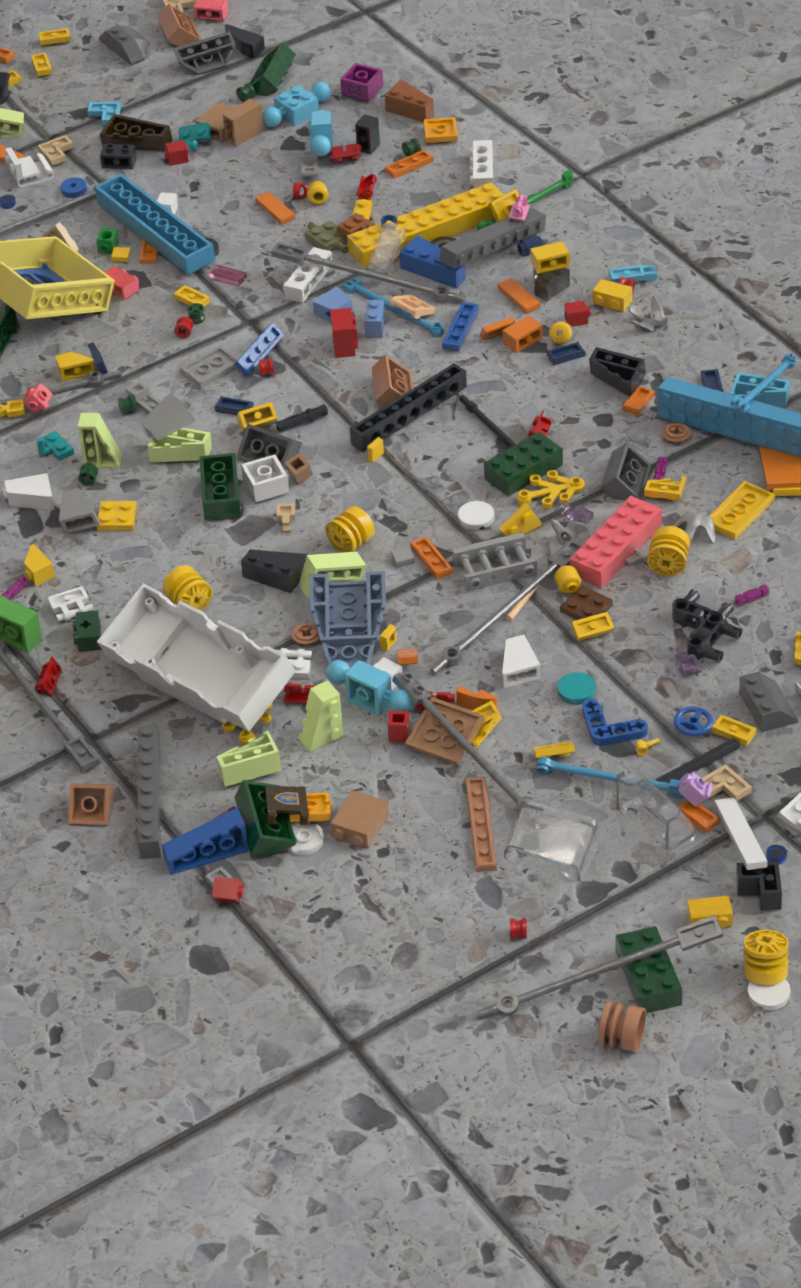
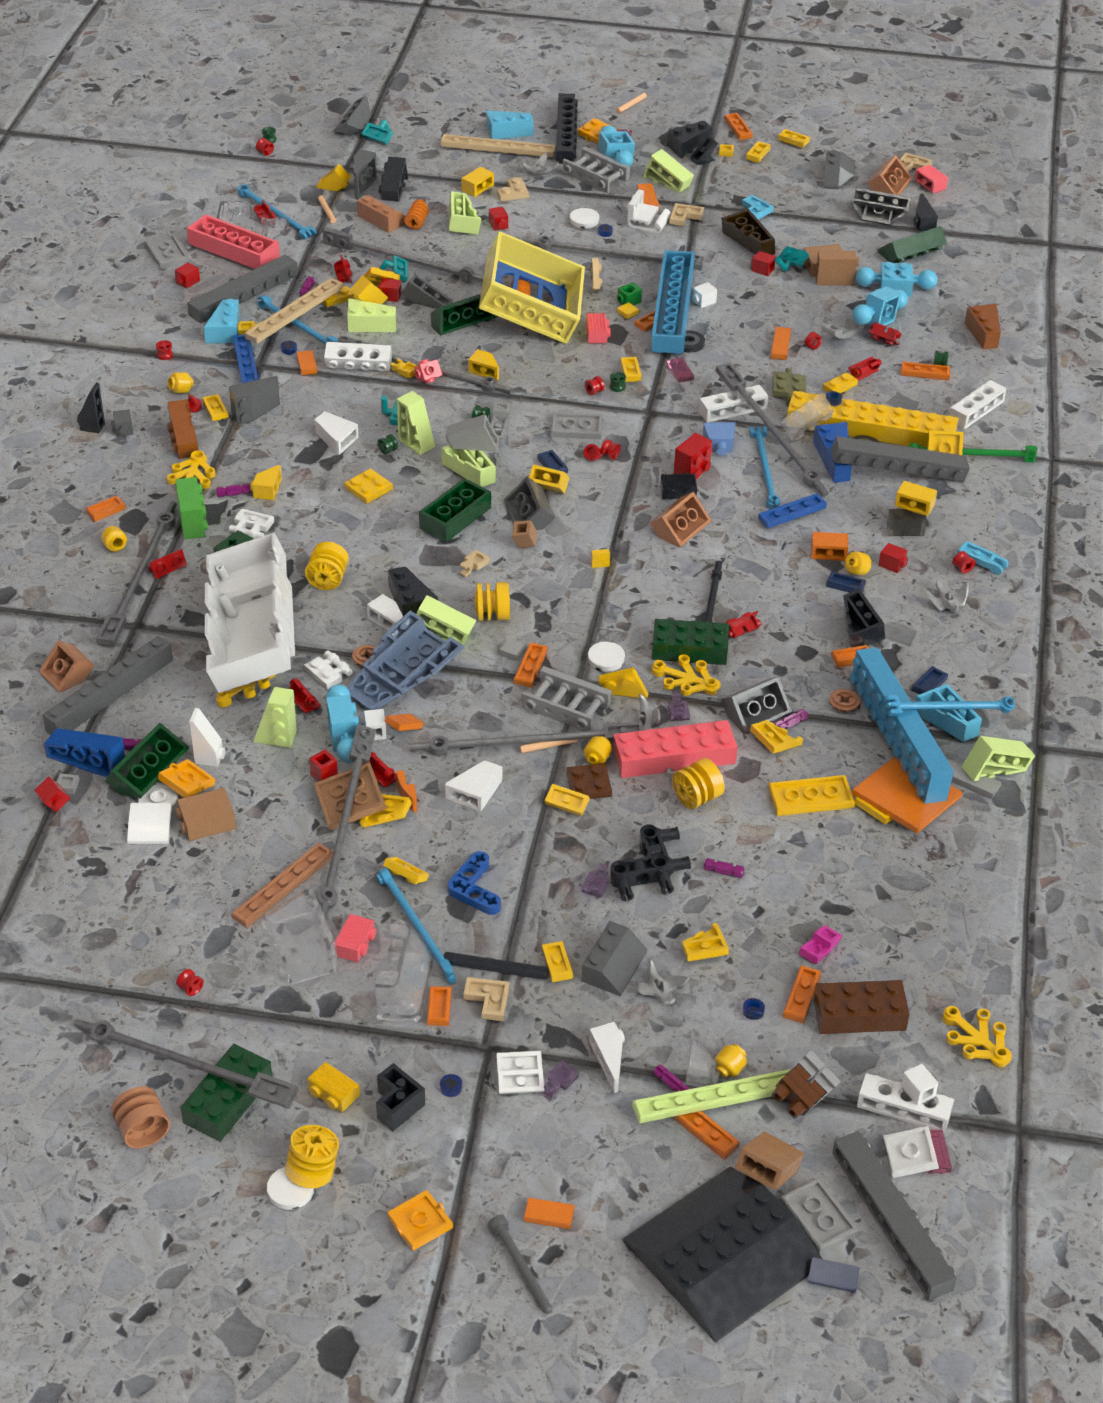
camera: 40 degrees right, 0 degrees up
light grey slope [59,488,100,534] -> none
blue piece [61,177,87,198] -> none
dark blue tile [88,342,108,374] -> none
black brick [100,143,137,170] -> none
yellowish green wedge [217,730,282,787] -> none
plate [234,322,284,377] -> none
dark green wheel [236,83,256,102] -> none
white brick [241,455,289,502] -> none
dark brown flag [265,785,309,825] -> none
black pin [275,404,328,432] -> none
yellow head [307,181,328,205] -> none
dark orange plate [336,213,377,237] -> none
magenta brick [340,63,384,102] -> none
black brick [350,363,467,452] -> none
black brick [355,114,380,154] -> none
medium blue brick [364,299,385,338] -> none
yellow tile [380,624,397,652] -> none
light nougat plate [390,295,436,319] -> none
light orange plate [424,117,458,143] -> none
orange tile [480,317,516,340] -> none
orange tile [498,278,540,314] -> none
bright pink hinge [508,194,530,221] -> none
dark blue brick [517,234,543,256] -> none
teal tile [558,672,596,704] -> none
yellow brick [593,279,632,312] -> none
yellow hand [635,738,660,756] -> none
light grey animal [673,510,715,543] -> none
blue piece [674,706,713,736] -> none
lavender brick [679,771,713,807] -> none
white tile [715,798,767,870] -> none
none -> white slope [127,803,172,844]
none -> white slope [189,708,225,767]
none -> coral brick [334,914,377,963]
none -> white slope [367,594,403,631]
none -> red tile [583,444,602,461]
none -> black brick [660,473,697,499]

